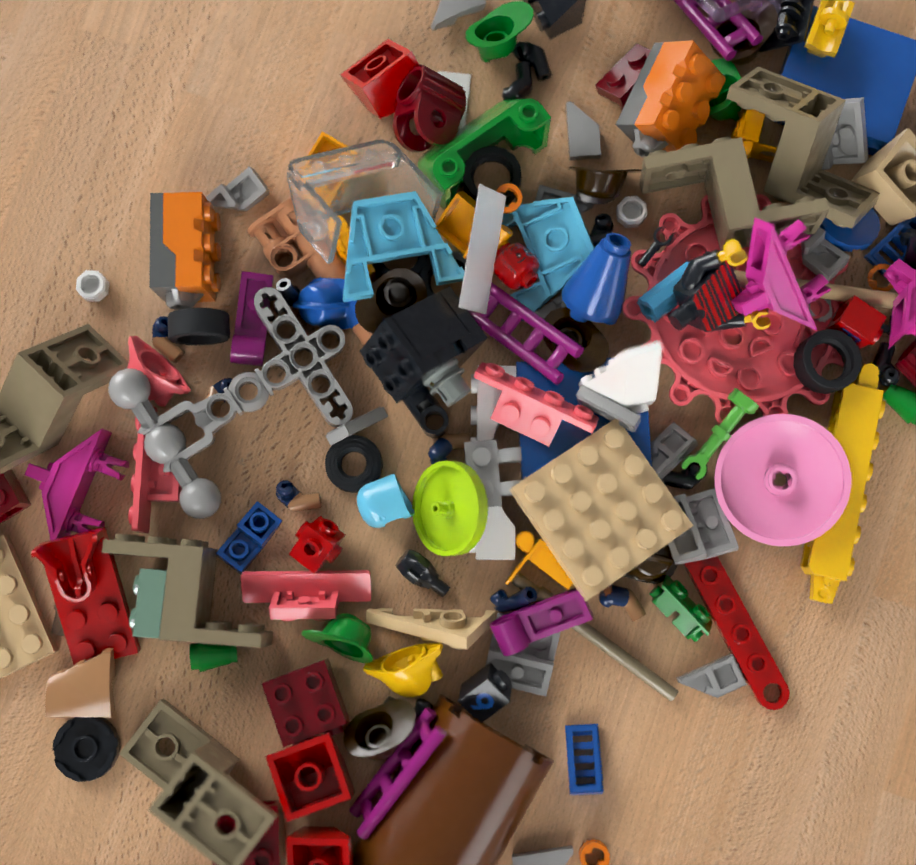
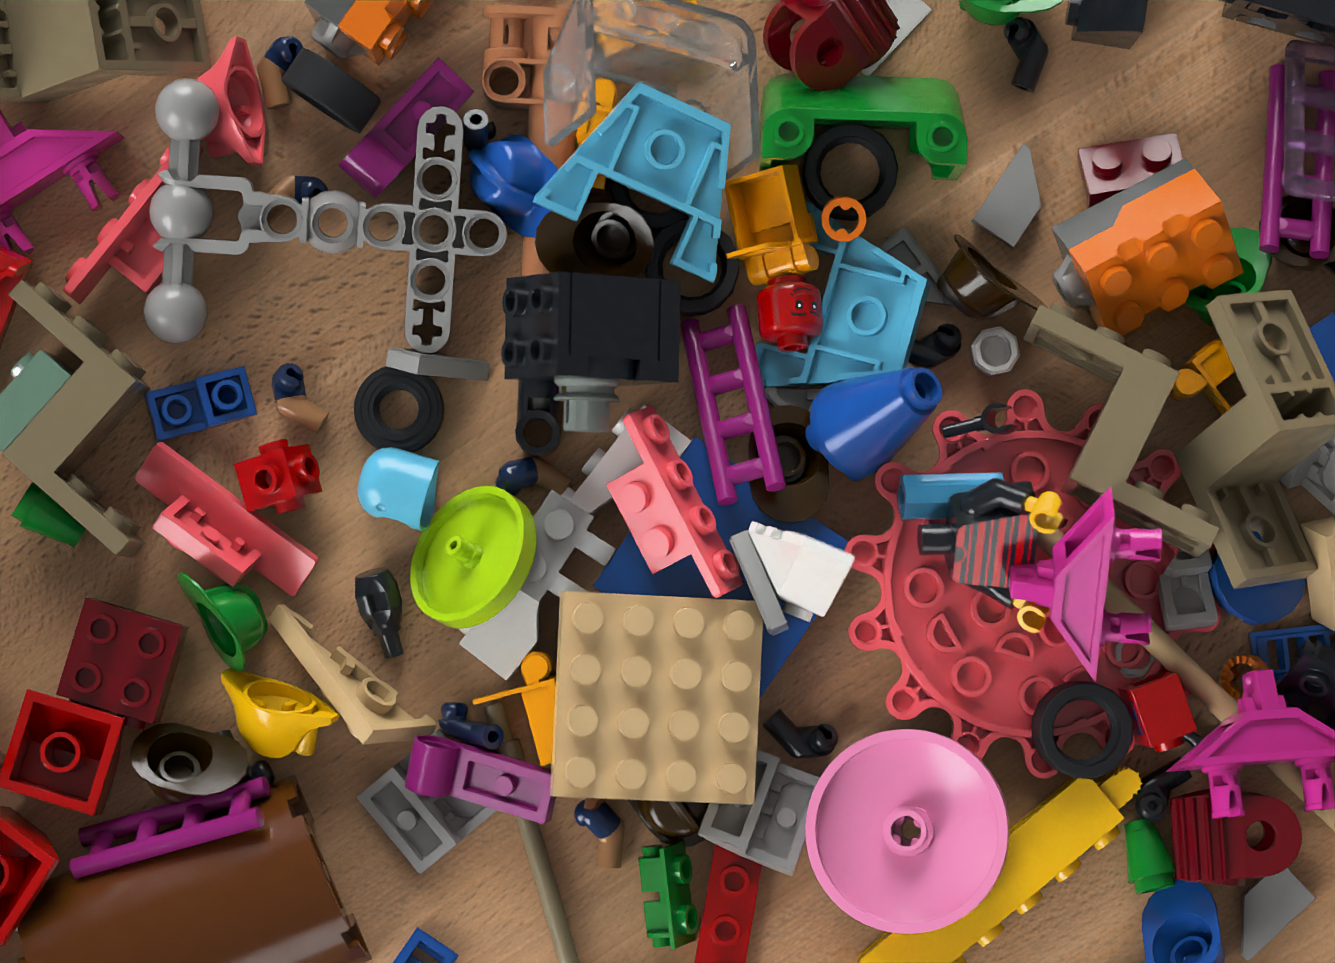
camera: 30 degrees right, 5 degrees up
black brick [458,662,512,722] -> none
white sticker [459,184,506,314] -> none
black arm [502,62,533,100] -> none
light grey tile [651,422,698,480] -> none
bright green piece [681,388,759,480] -> none

